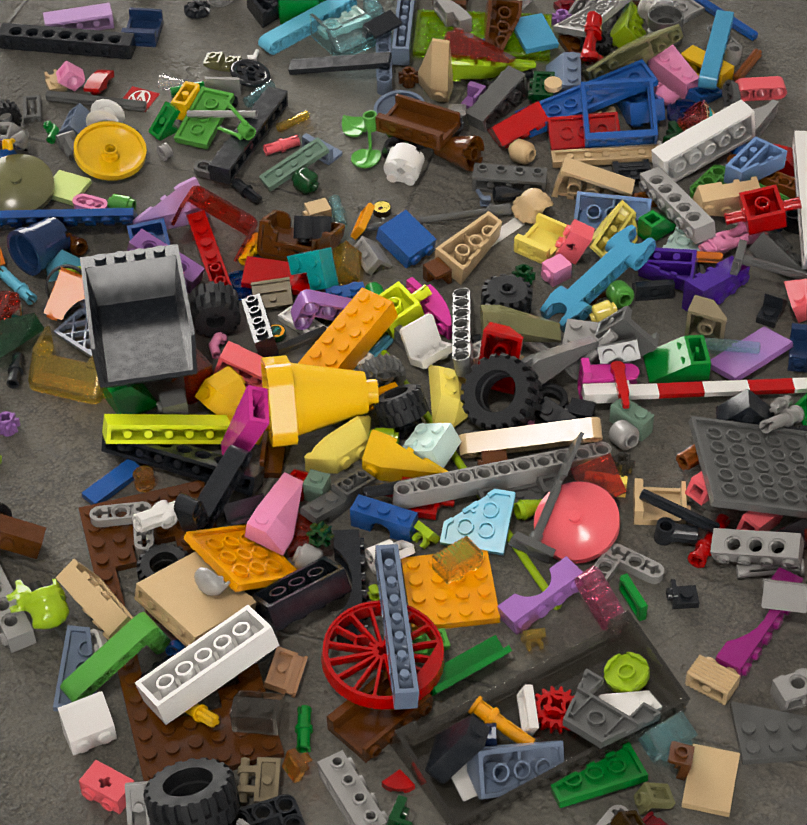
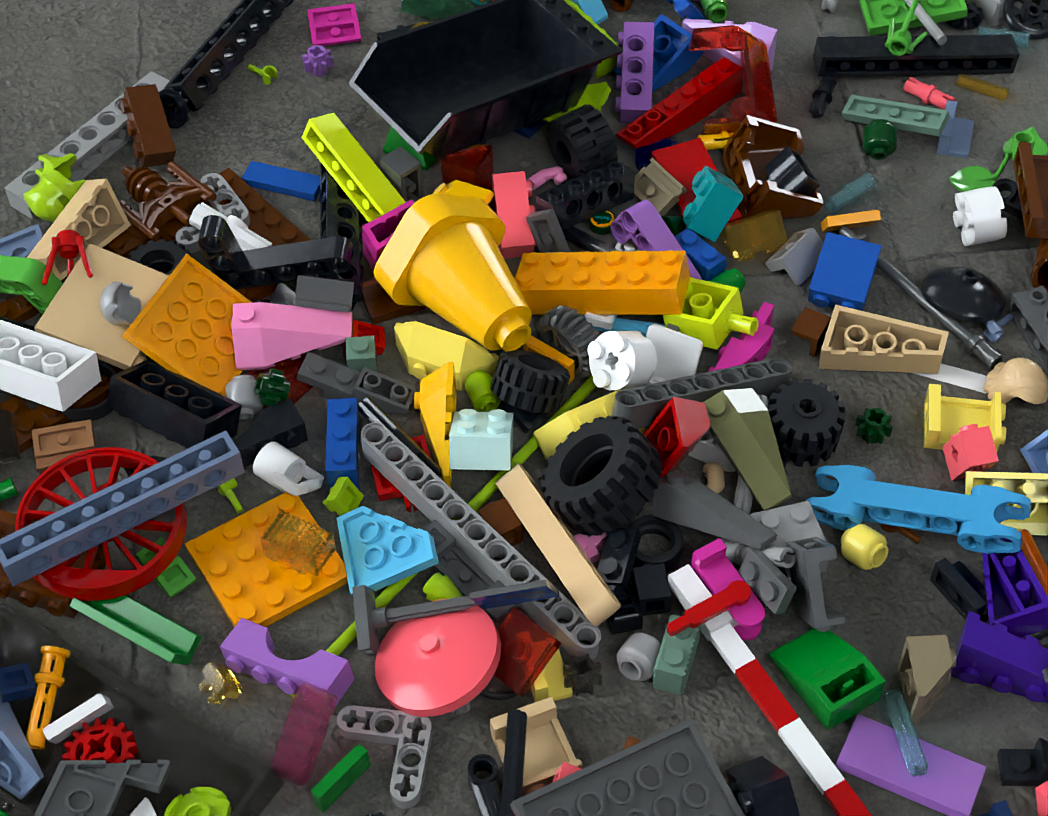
camera: 65 degrees right, 5 degrees up
clear orange wheel [133,466,155,492] -> none
tan brick [302,198,332,217] -> none
tile [373,201,391,218] -> none
black cone [492,185,521,203] -> none
bright pink brick [541,254,572,287] -> none
bright green head [606,280,634,309] -> none
none -> red plant [42,230,93,285]
none -> reddish brown bar [119,161,217,242]
none -> dark grey panel [293,275,355,312]
none -> dark grey plate [526,209,571,253]
none -> white brick [587,331,657,390]
none -> black dish [921,267,1006,322]

